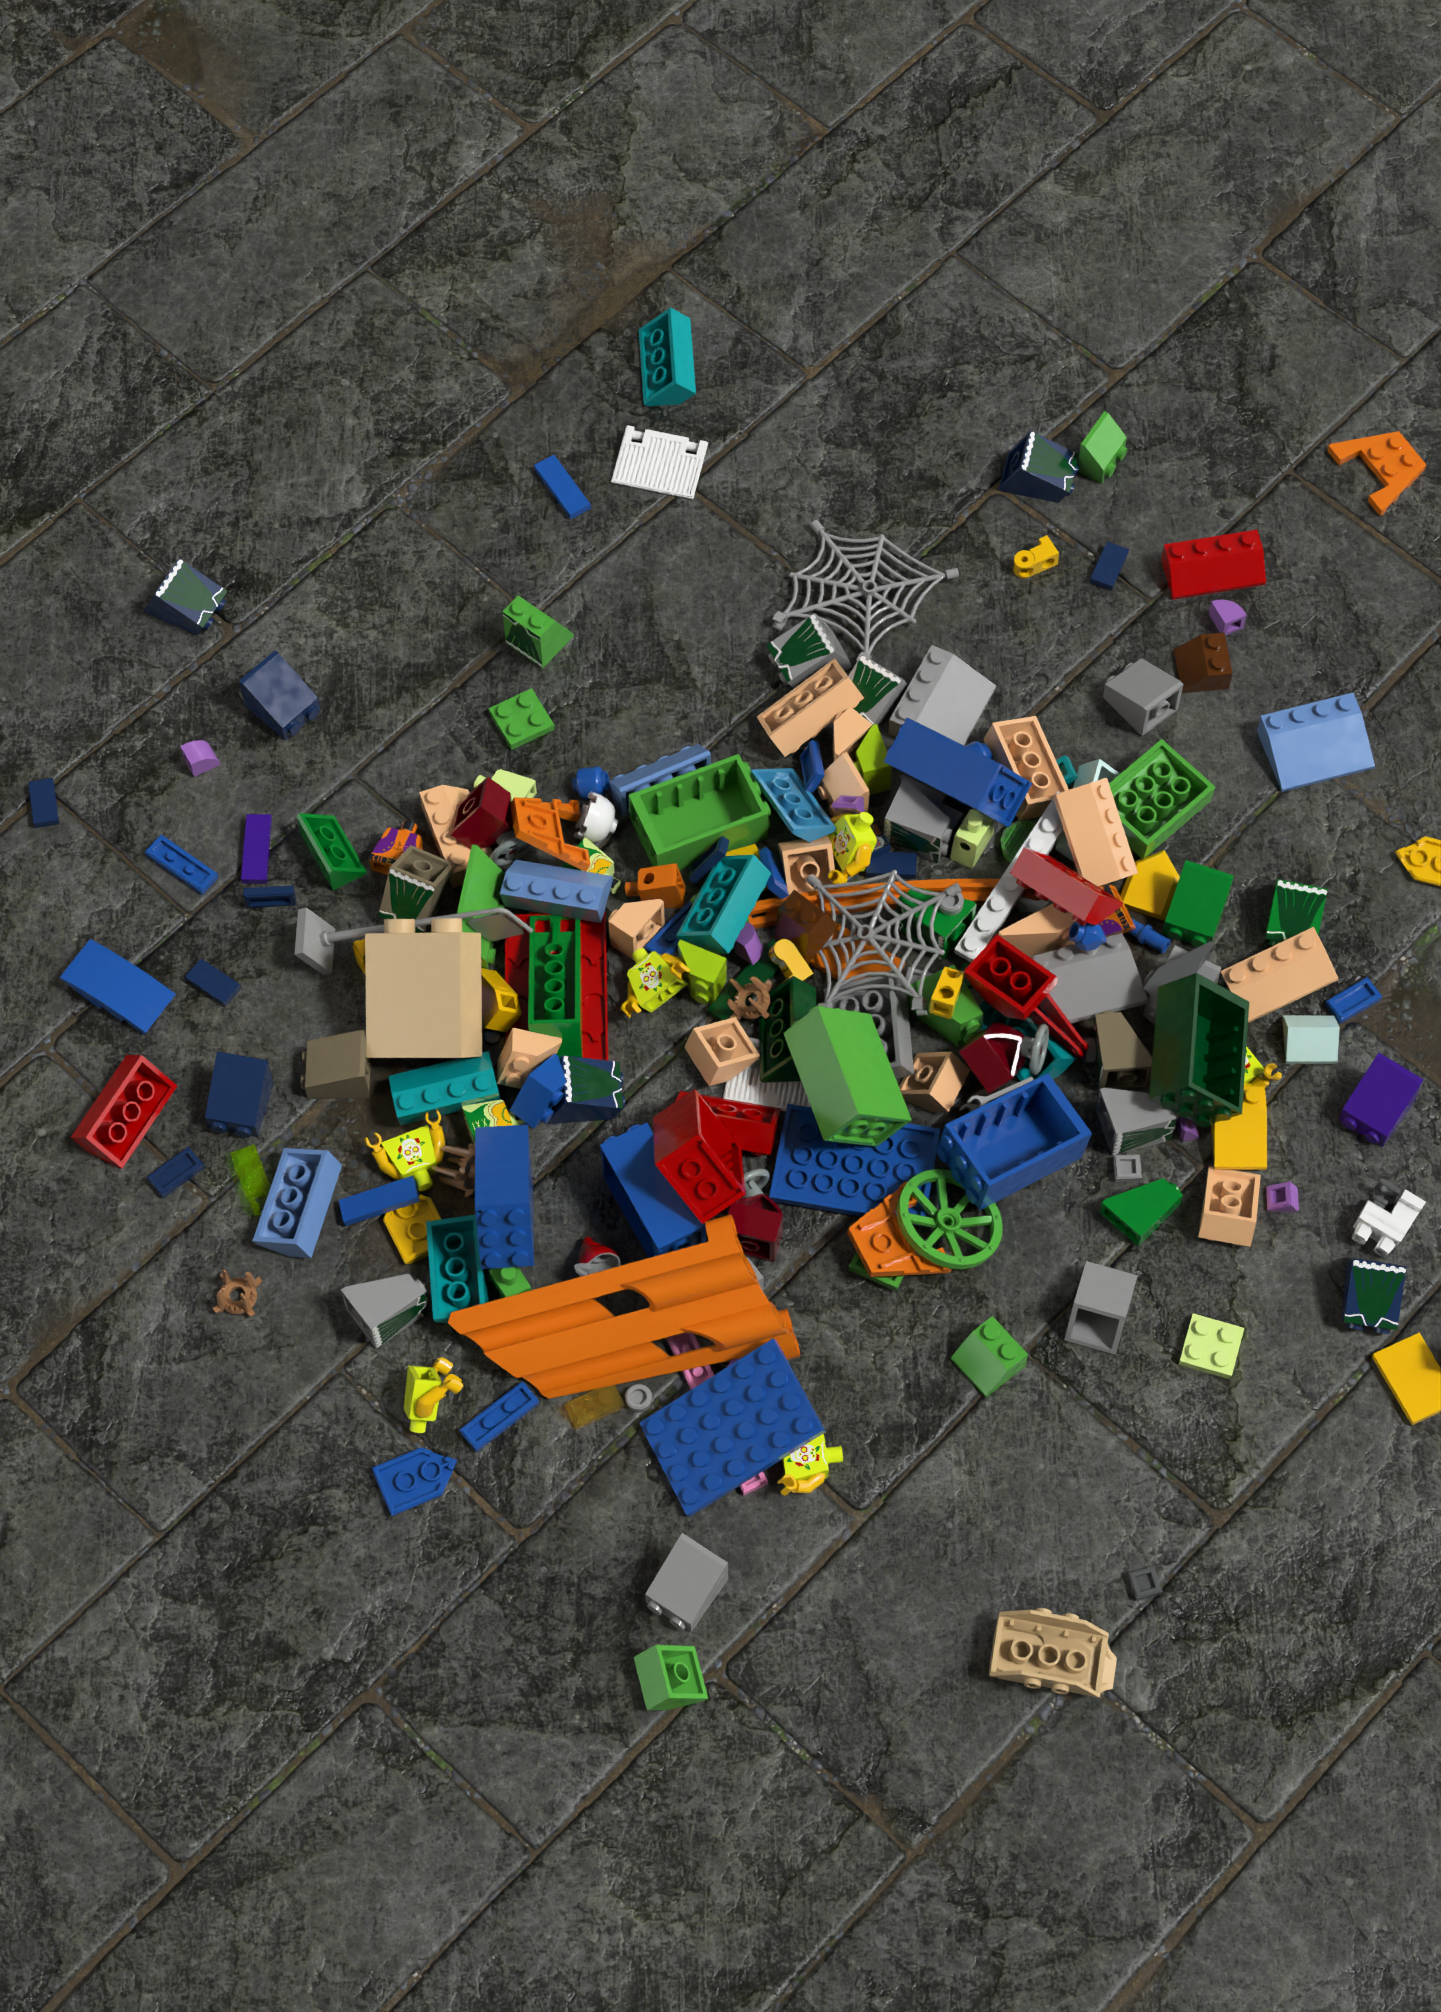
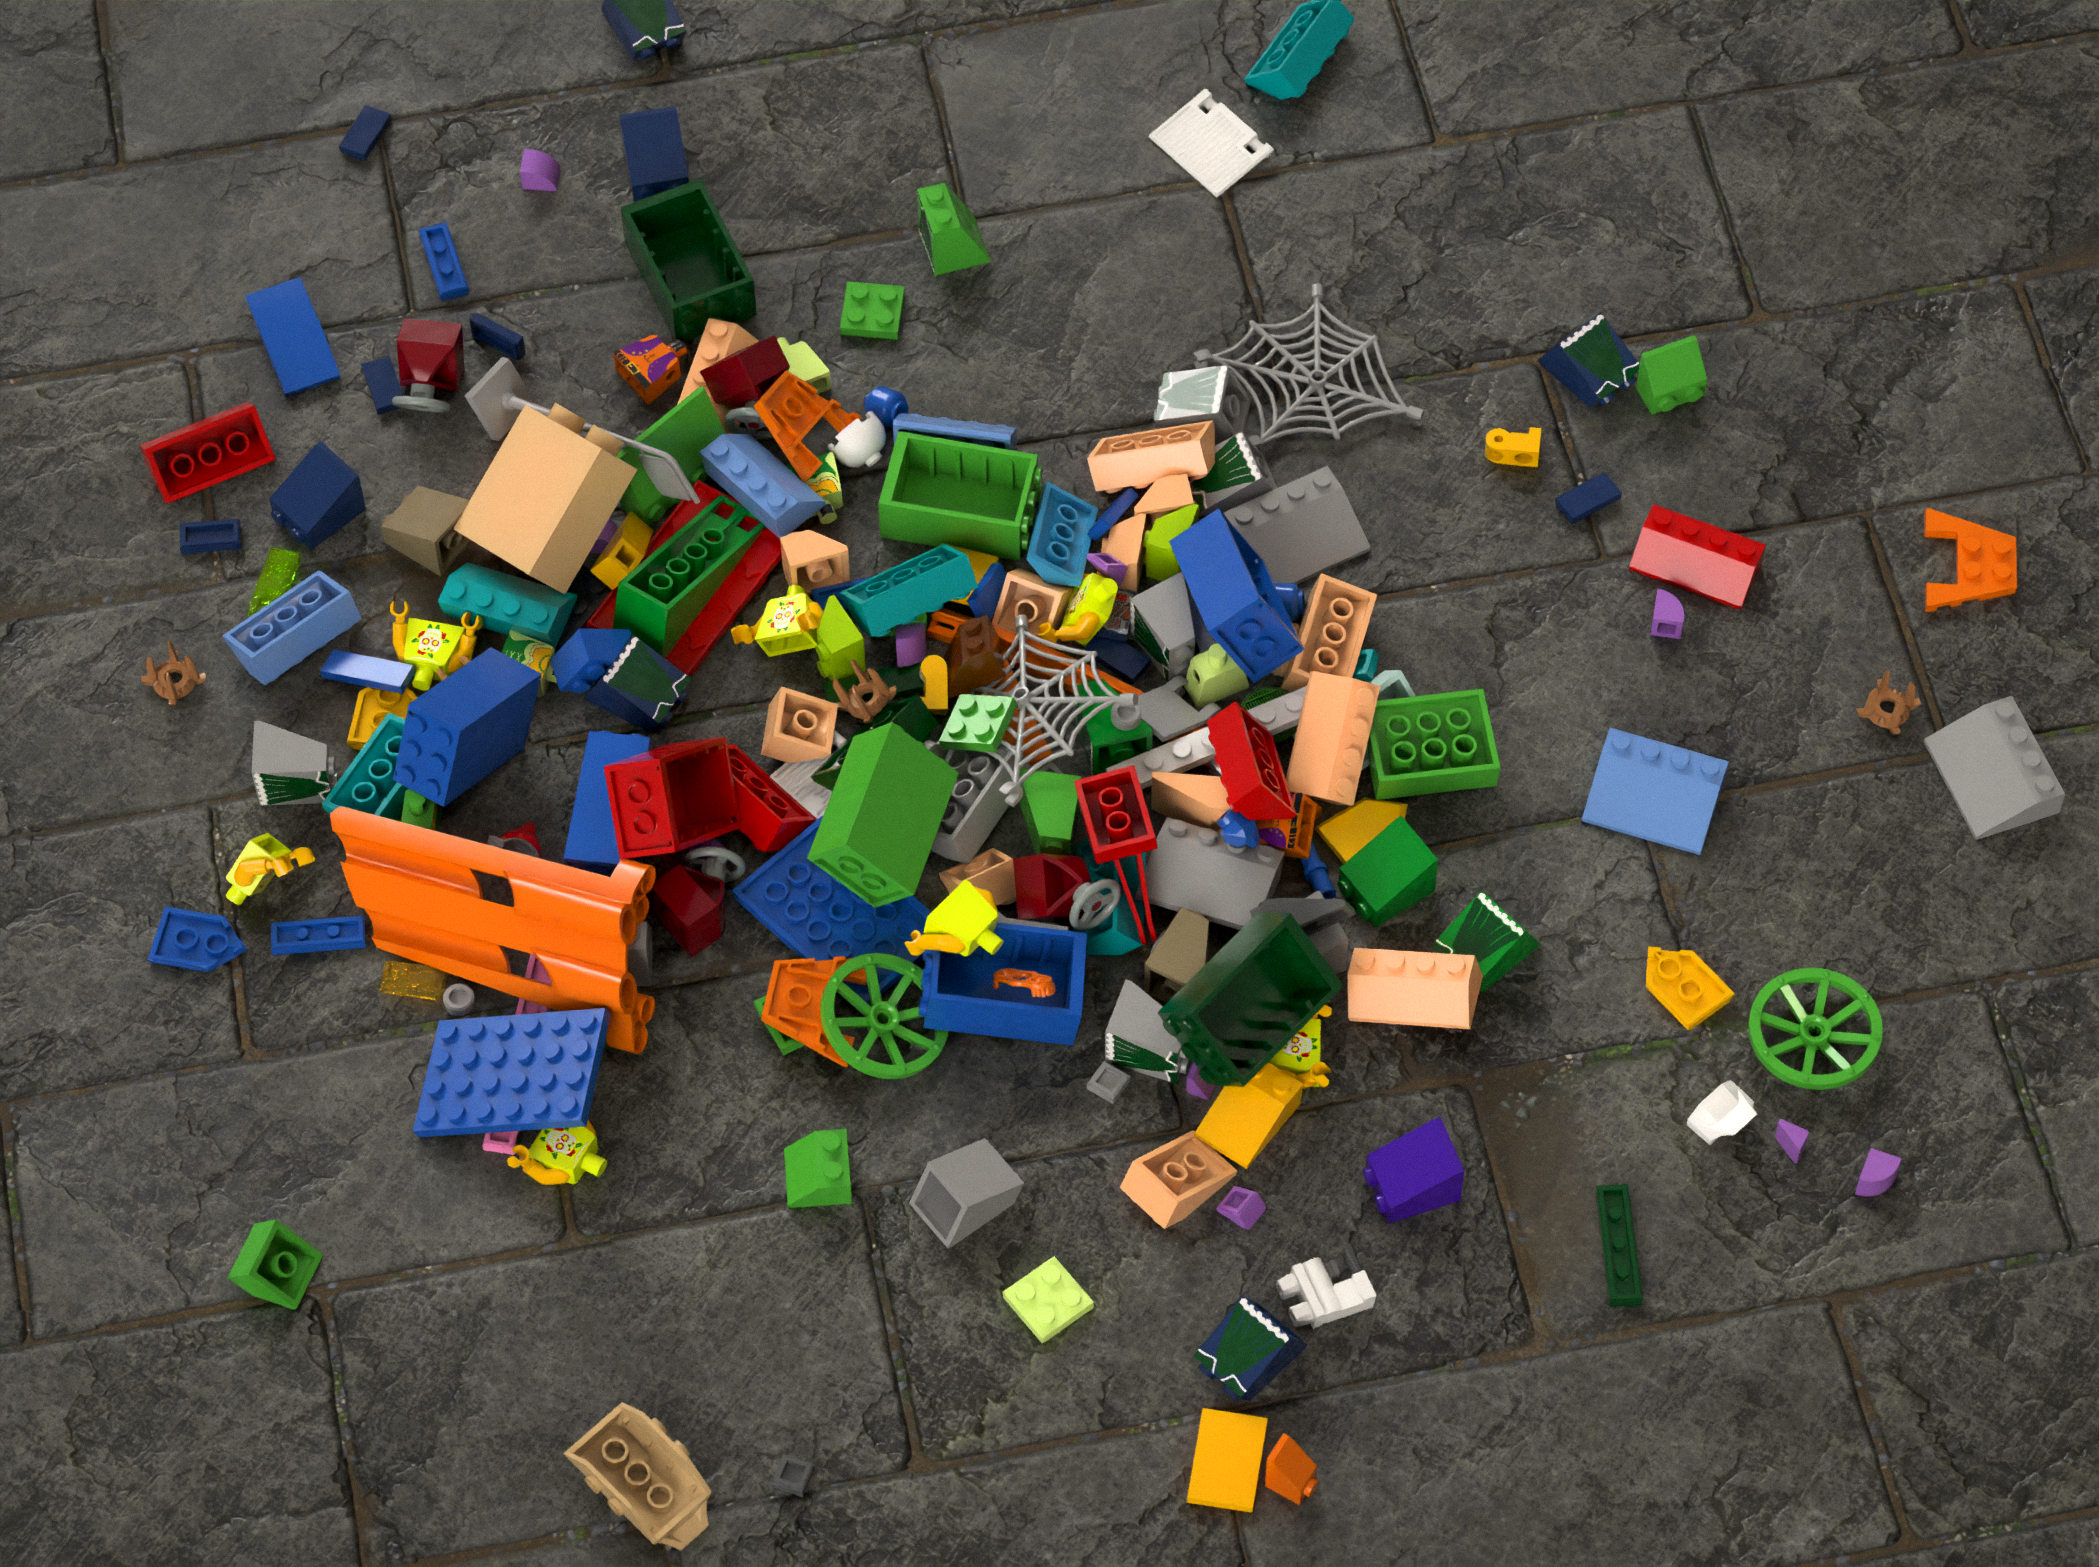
camera: 35 degrees right, 5 degrees down
dark purple tile [241,814,272,884] -> none
green slope [296,813,367,890] -> none
dark tan slope [378,845,456,933] -> none
light nougat slope [497,1028,562,1089] -> none
blue tile [534,455,591,519] -> none
orange torso [625,863,685,908] -> none
light grey slope [645,1533,728,1632] -> none
dark blue tile [689,836,730,884] -> none
yellow leg [929,966,965,1019] -> none
green slope [1099,1178,1183,1247] -> none
light grey slope [1103,658,1183,736] -> none
reddish brown slope [1173,632,1232,693] -> none
light aqua slope [1282,1015,1340,1064] -> none
blue tile [1325,977,1382,1024] -> none
none -> dark red piece [392,318,465,412]
none -> dark green container [620,179,757,342]
none -> neon yellow torso [905,879,1004,956]
none -> plate [939,694,1017,752]
none -> orange piece [993,968,1056,997]
none -> light grey flag [1138,674,1221,742]
none -> medium nougat piece [1857,670,1921,735]

